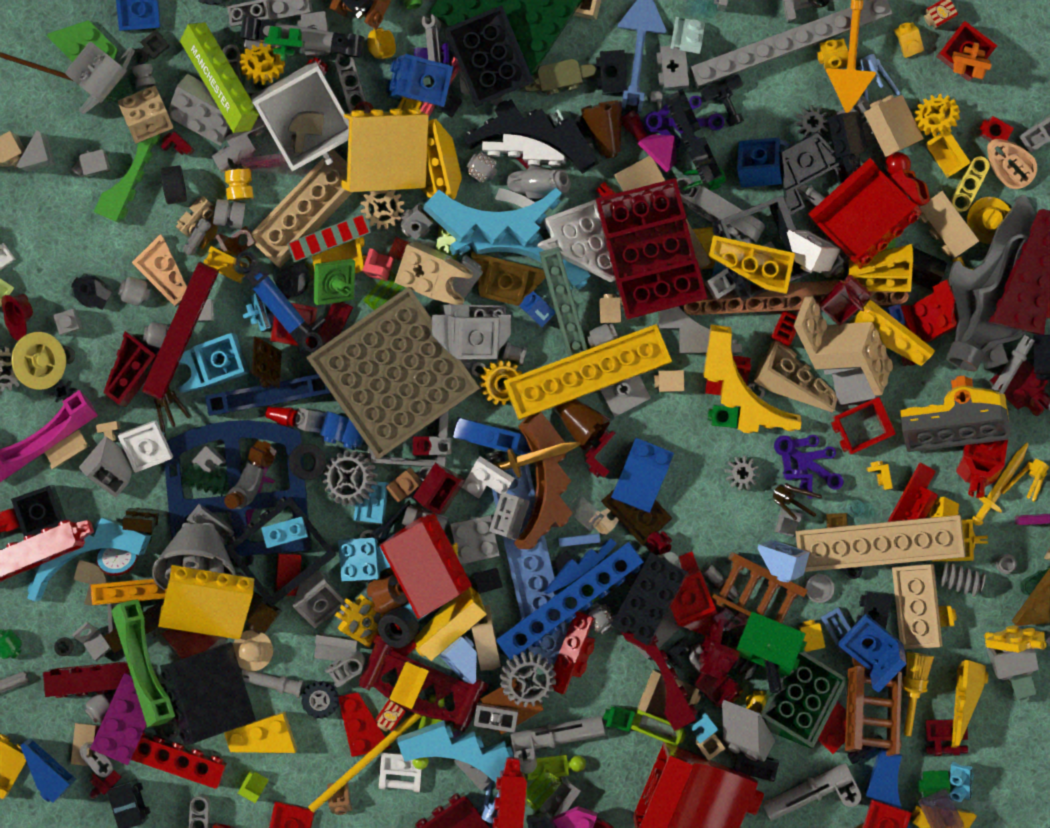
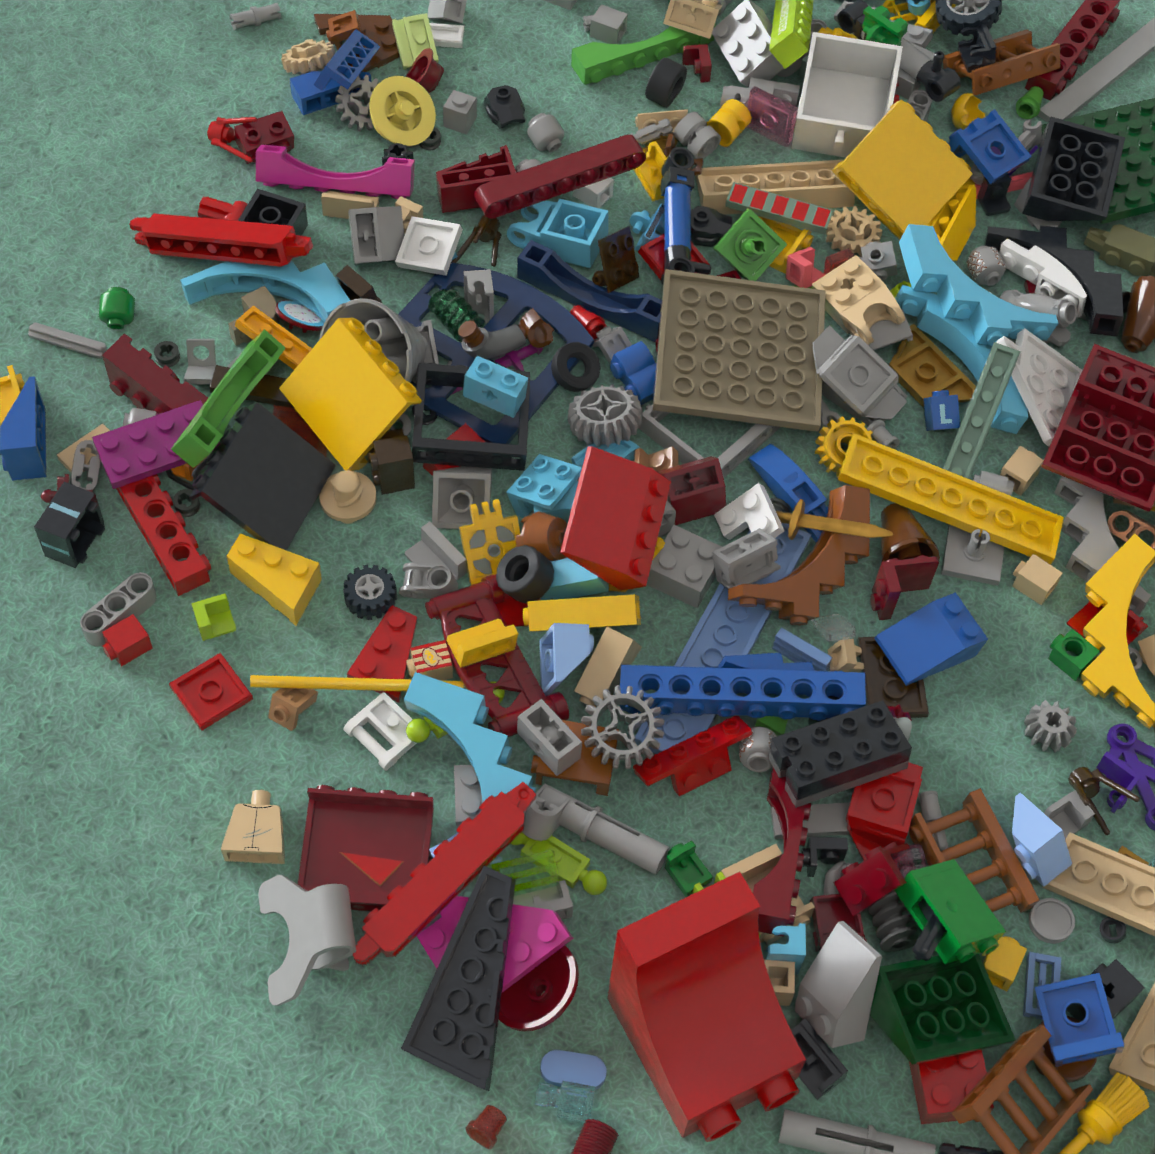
camera: 30 degrees right, 30 degrees down
light nougat wing [132,234,187,307] -> none
light grey pin [242,669,304,698] -> none
dark tan brick [288,111,324,154] -> none
leg [413,437,451,455] -> none
black panel [473,568,503,594] -> none

